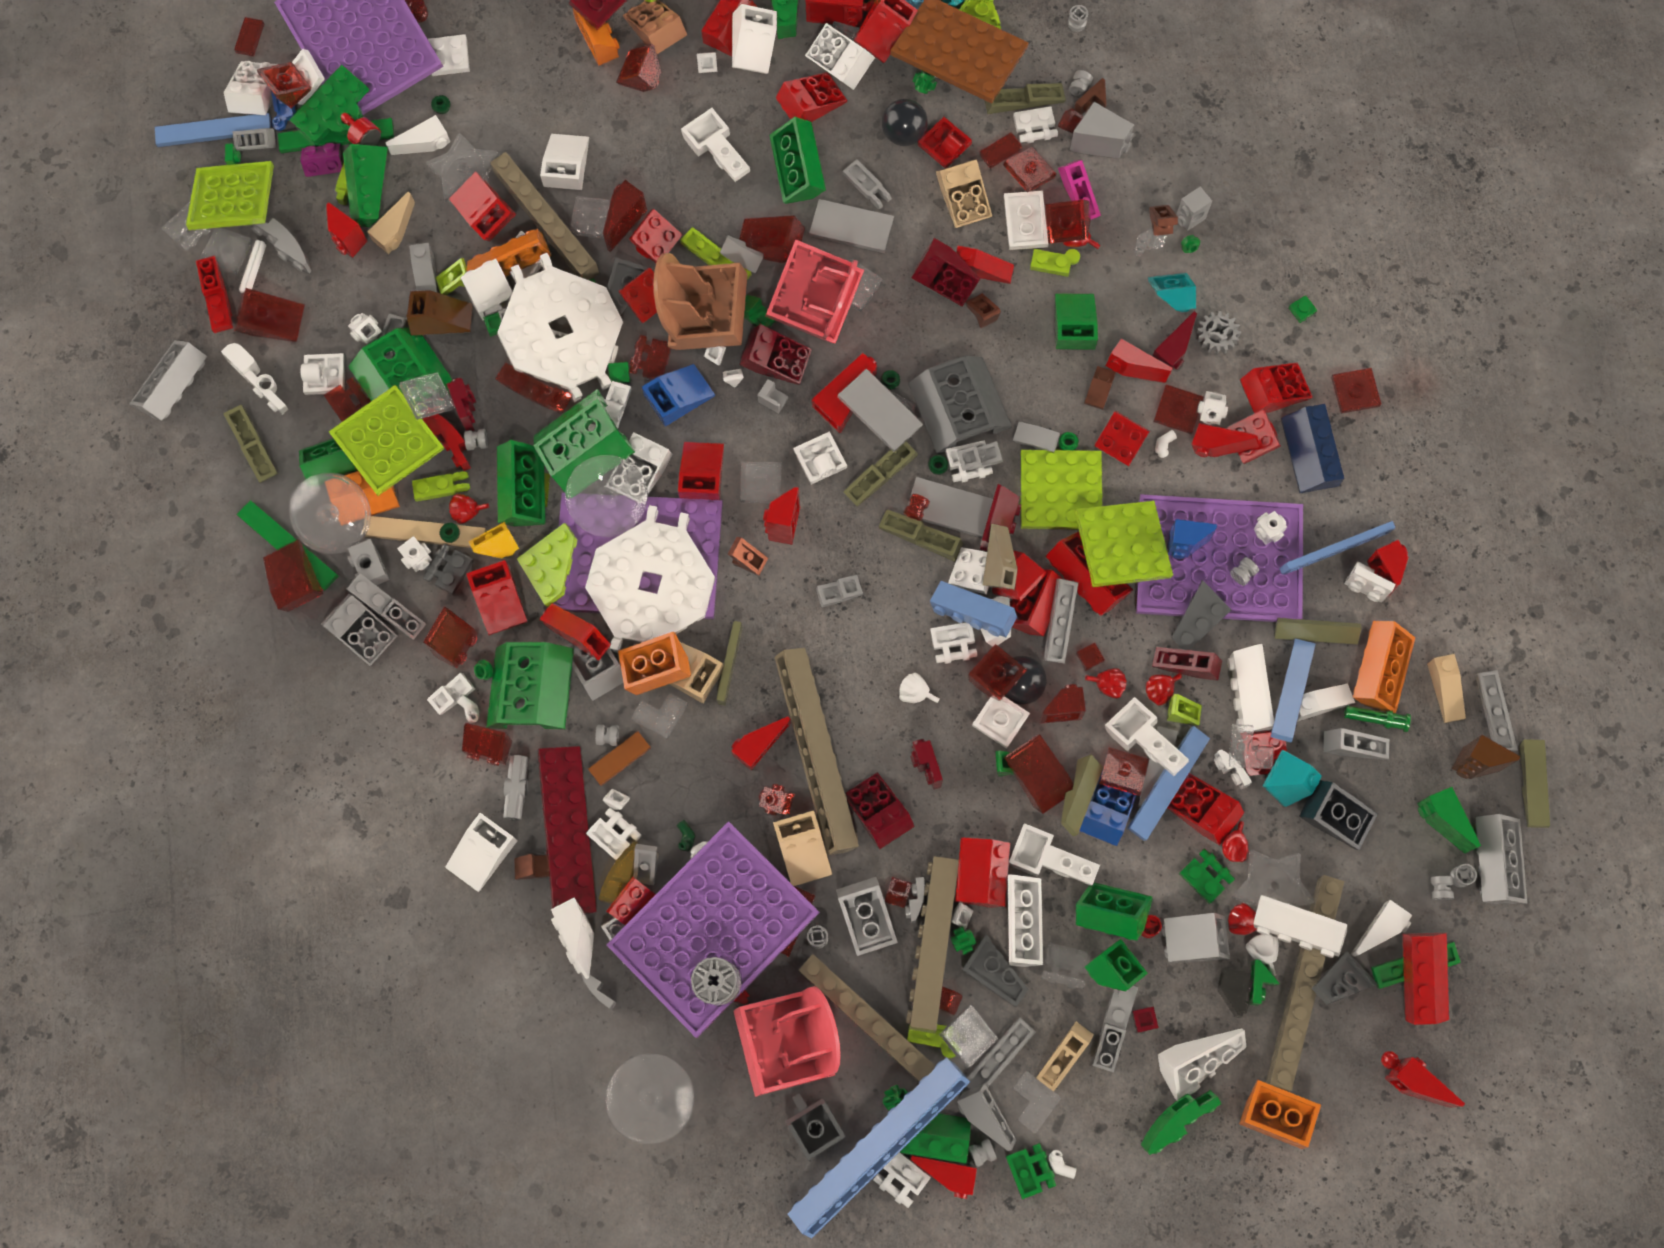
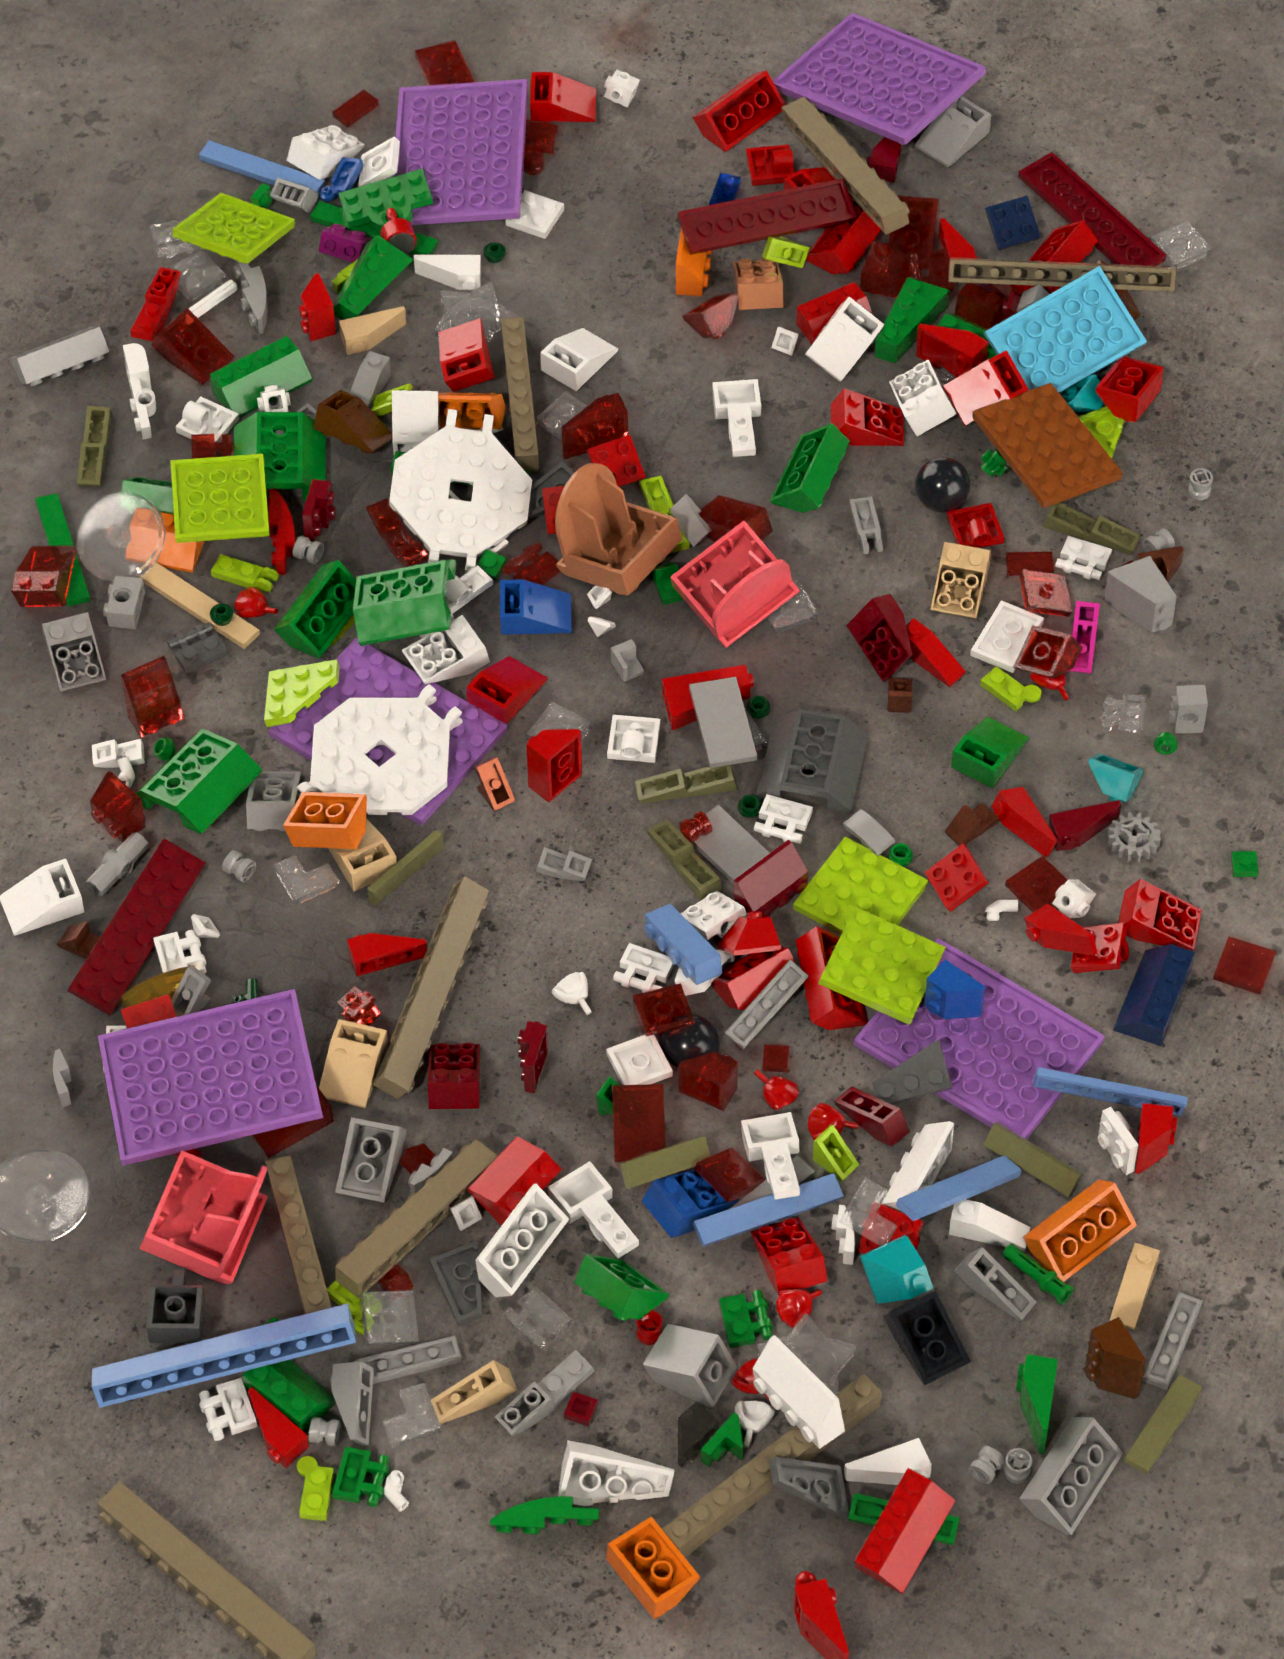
camera: 30 degrees right, 20 degrees down
clear red slope [257,62,311,109] -> none
light grey slope [346,573,426,640] -> none
white brick [397,536,432,572] -> none
clear plate [399,372,455,420] -> none
red slope [466,560,528,636] -> none
yellow slope [468,522,519,559] -> none
red slope [540,603,611,661] -> none
white slope [551,898,594,979] -> none
clear dish [565,455,648,537] -> none
dark orange tile [588,731,651,786] -> none
light grey wheel [691,957,742,1006] -> none
dark red slope [739,324,812,385] -> none
light grey wheel [807,925,828,949] -> none
light grey tile [809,199,894,253] -> none
green gear [950,927,976,955] -> none
light grey slope [957,441,1003,471] -> none
dark tan slope [983,524,1017,590] -> none
green slope [1084,939,1148,992] -> none
copper slope [1149,205,1178,236] -> none
light grey wheel [1230,557,1259,586] -> none
white brick [1254,511,1287,545] -> none
none -> green slope [210,336,312,418]
none -> lime hinge [297,1456,334,1521]

